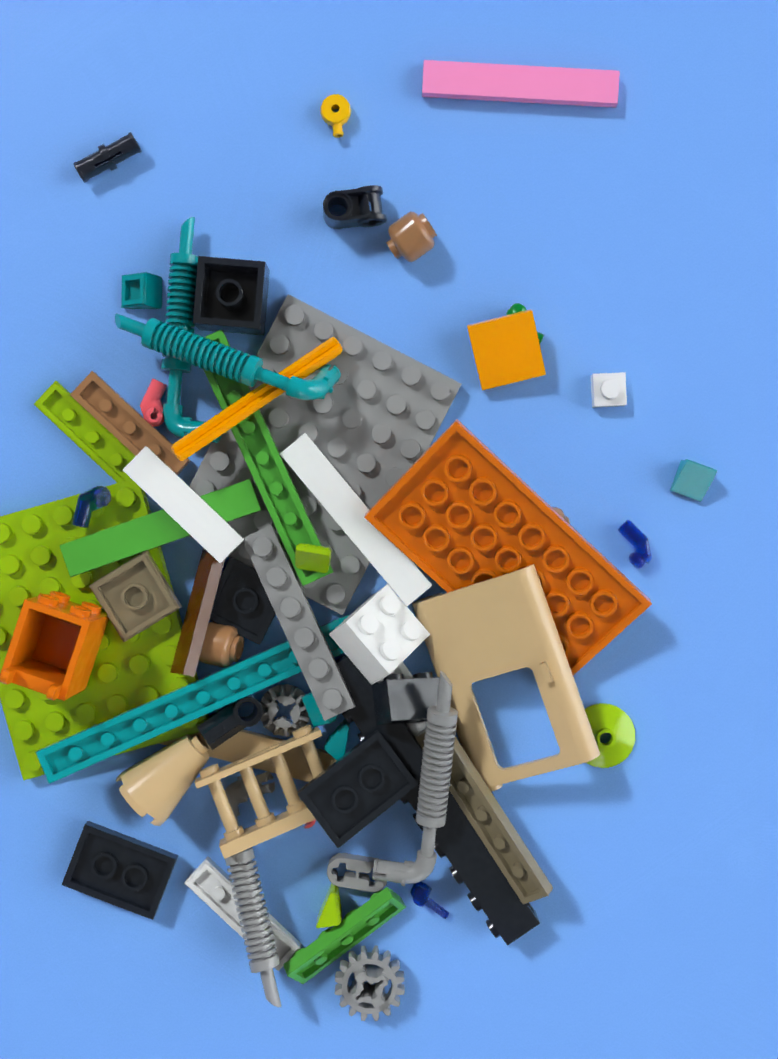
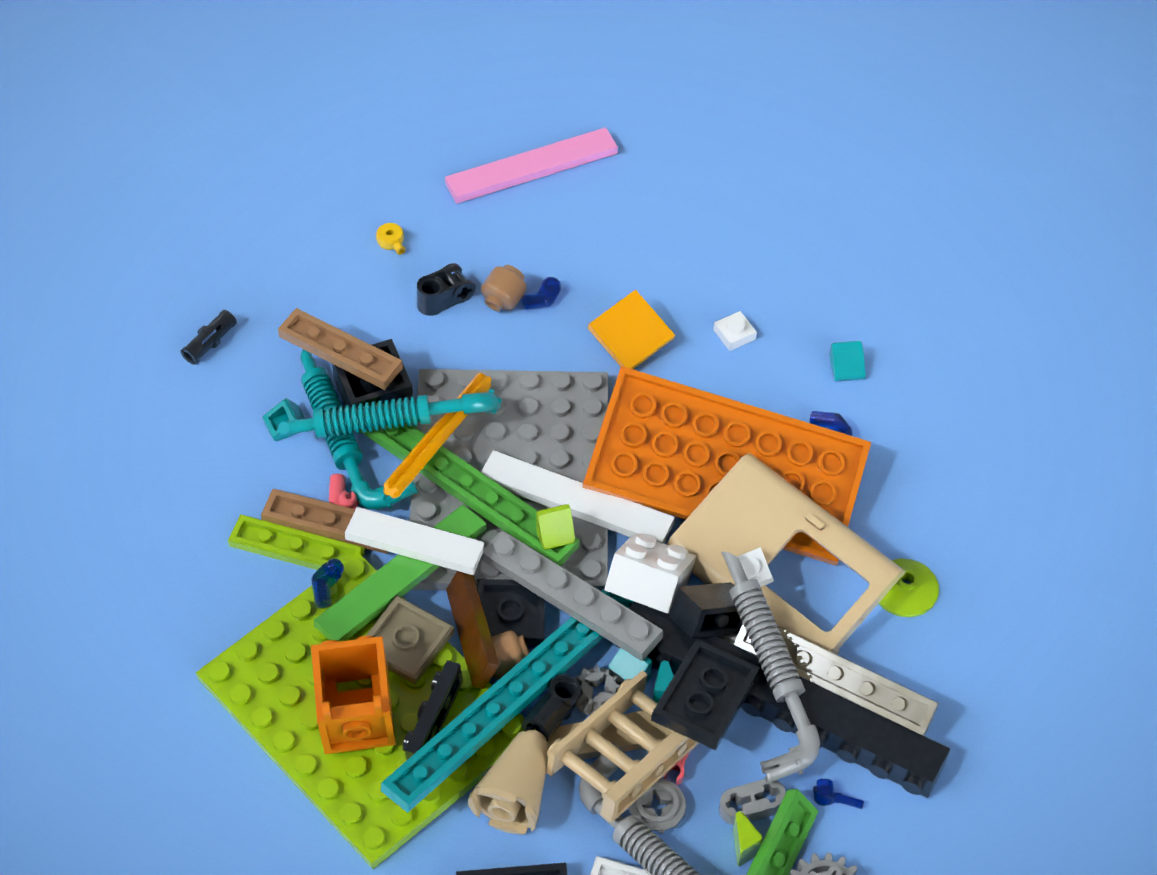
camera: 30 degrees left, 35 degrees down
none -> medium nougat plate [278,308,403,390]
none -> black plate [403,660,463,760]
none -> clear blue arm [522,277,561,310]
none -> light grey gear [628,778,686,834]
none -> white plate [737,547,774,587]

